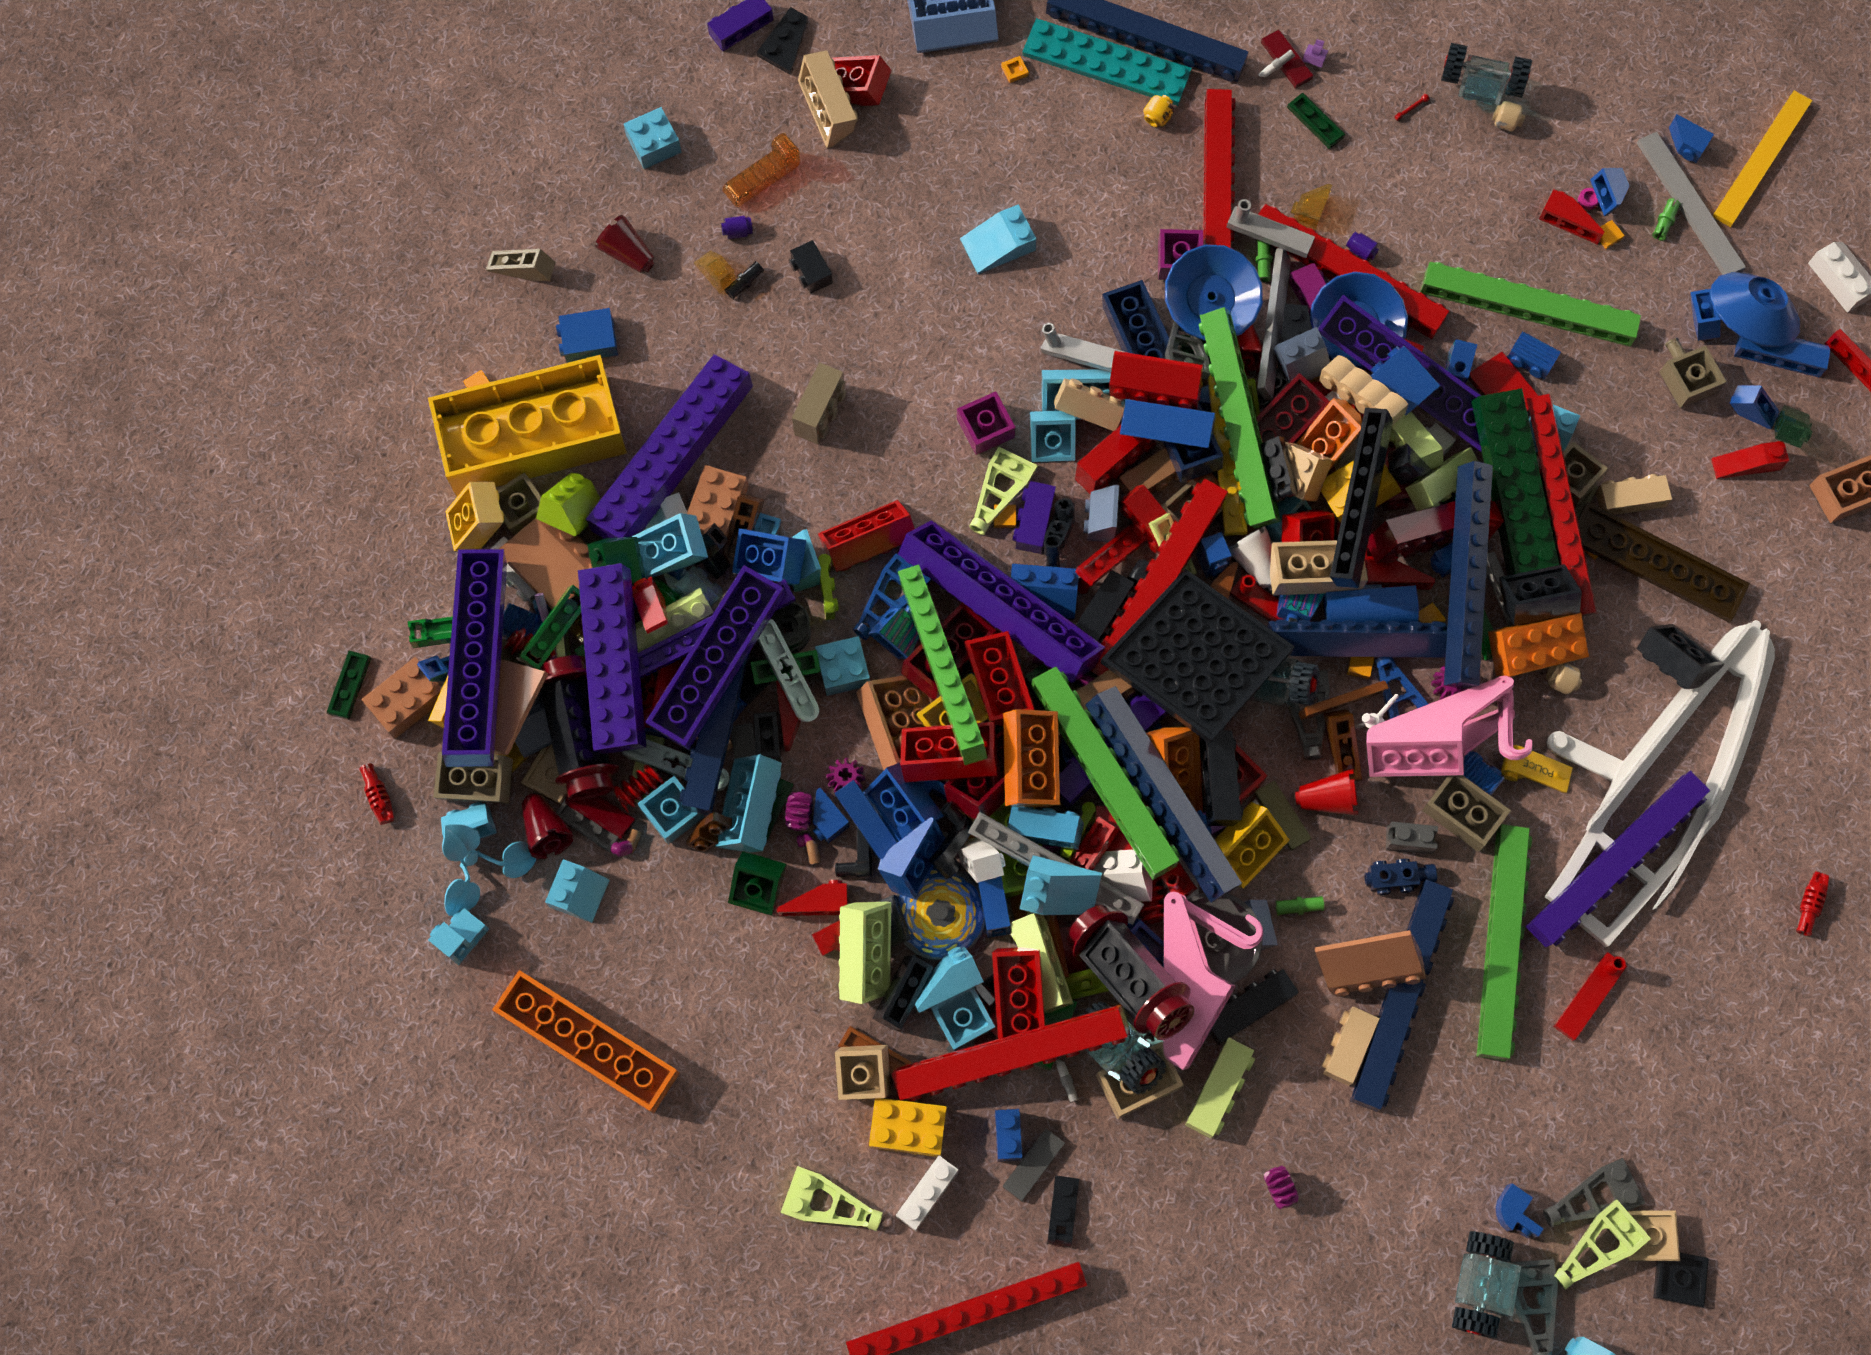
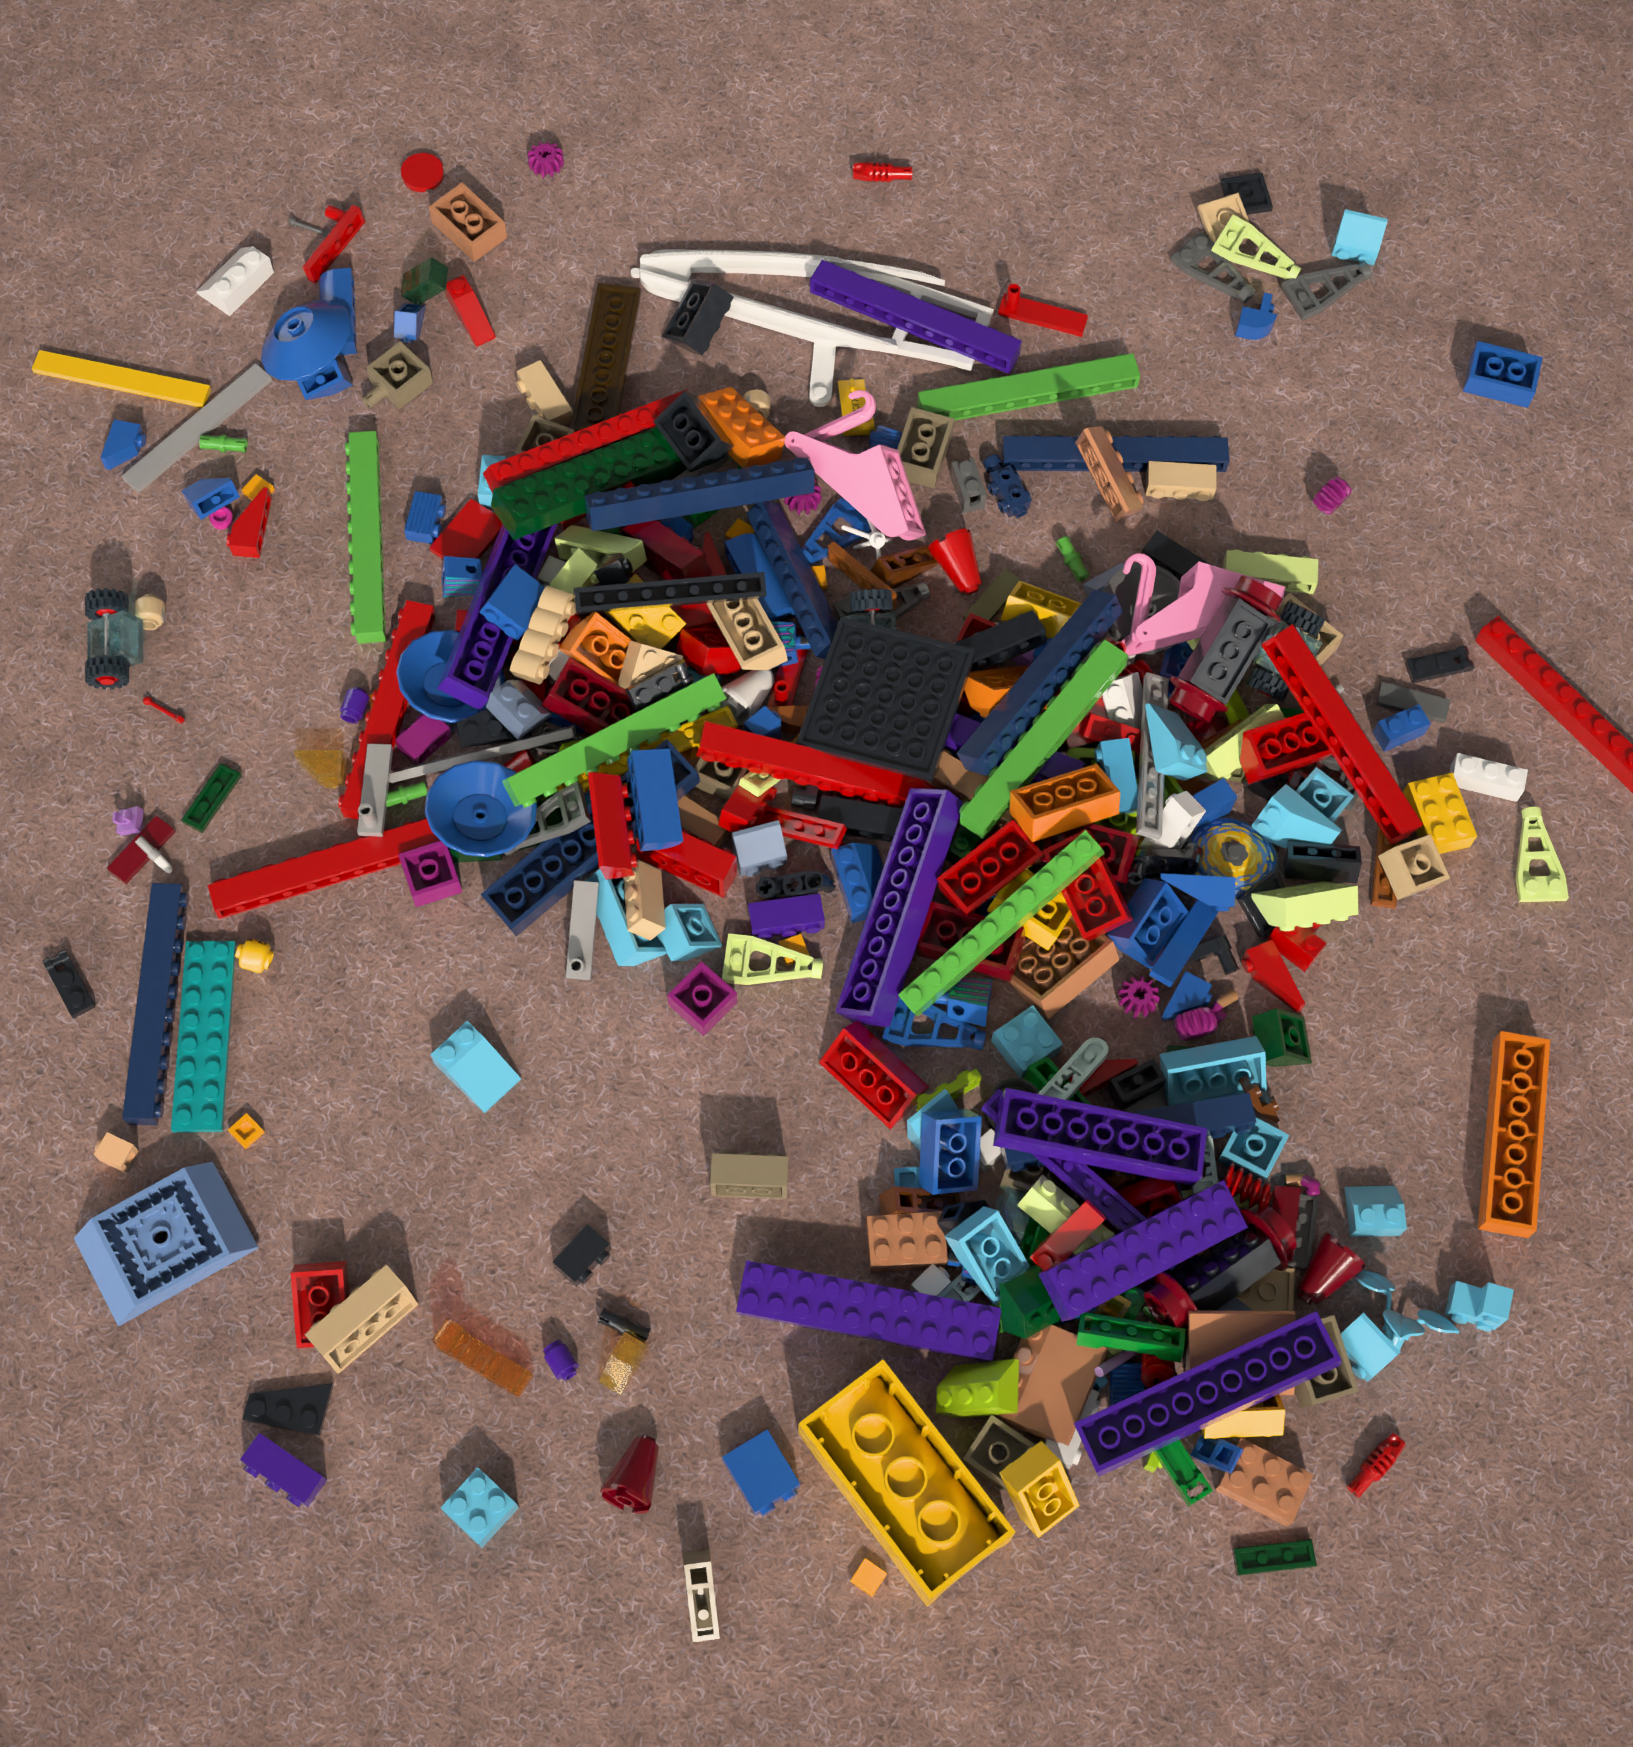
camera: 115 degrees left, 5 degrees down
brick [1452,1231,1521,1339] -> none

